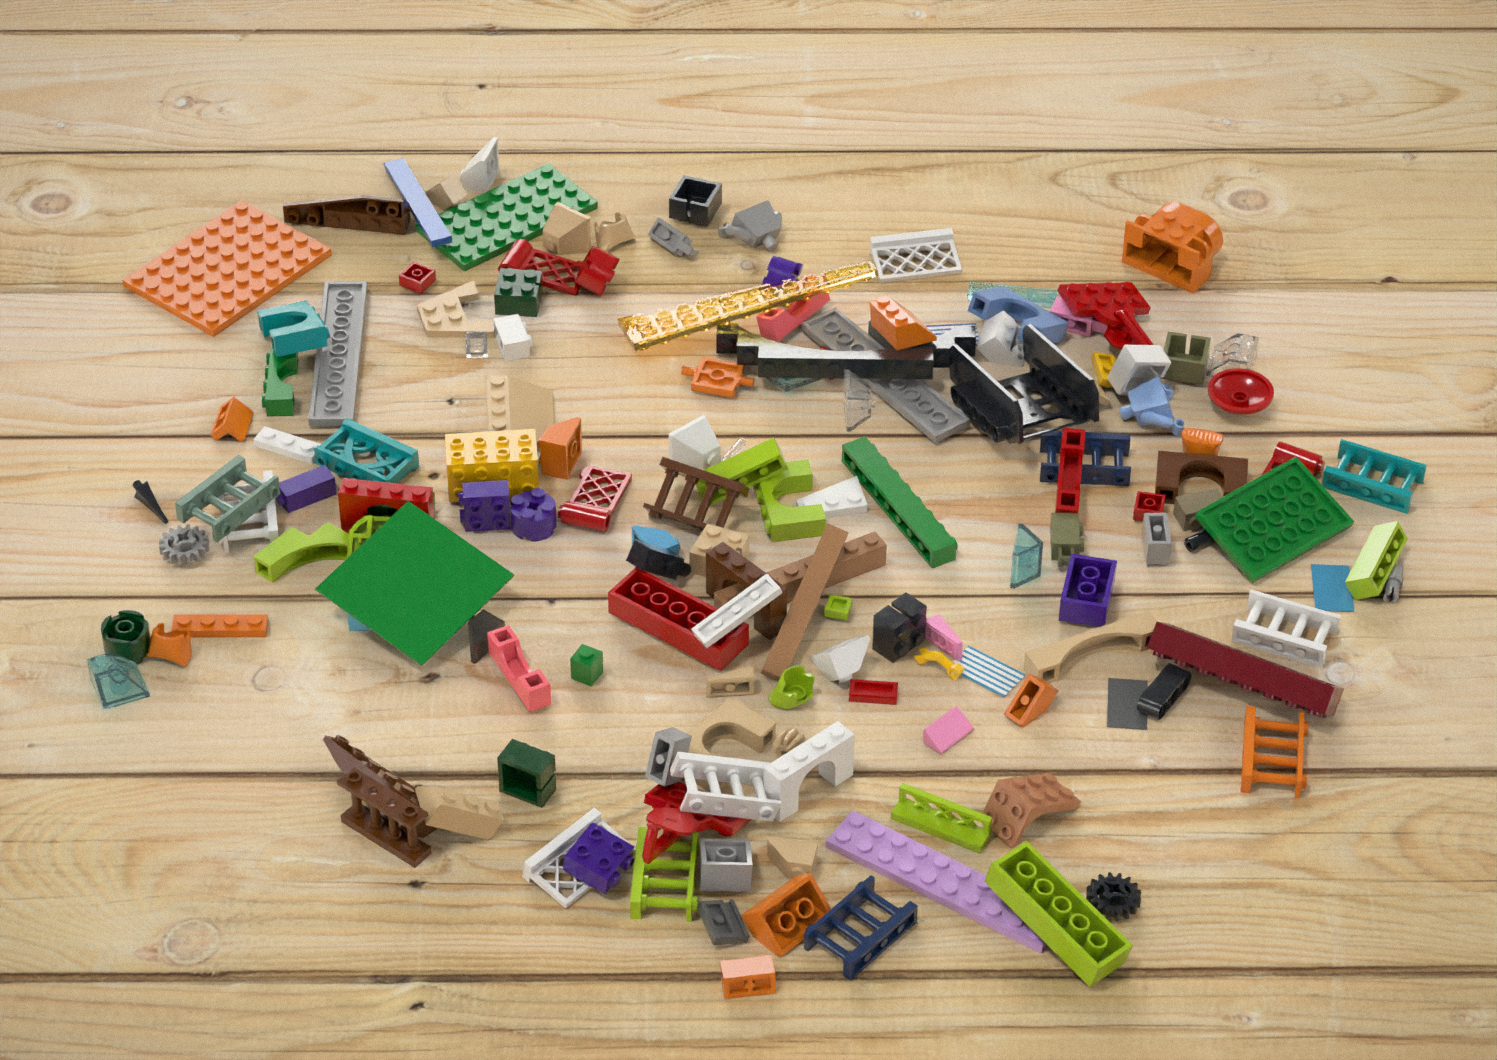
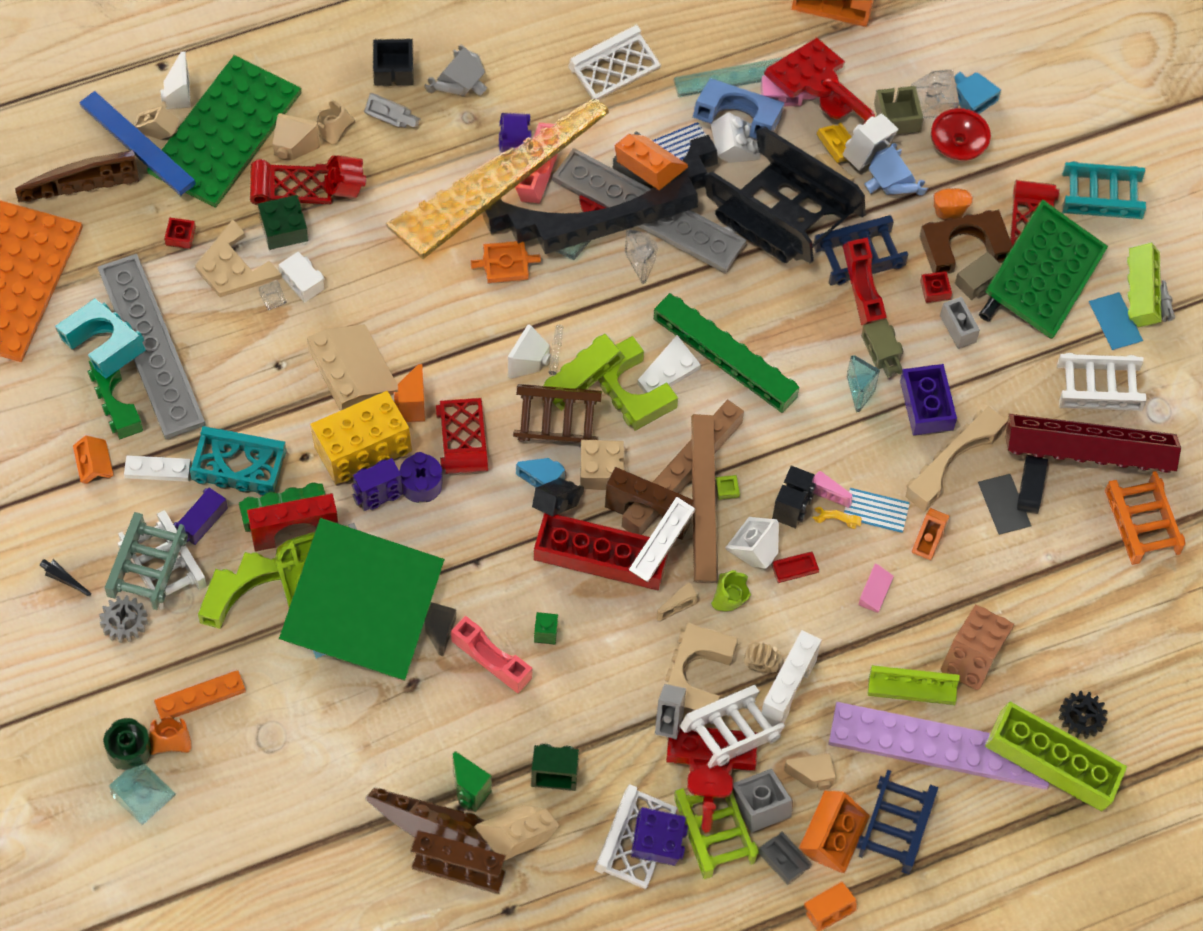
camera: 25 degrees left, 20 degrees up
none -> green slope [452,751,492,812]
none -> dark azure torso [953,72,1001,114]

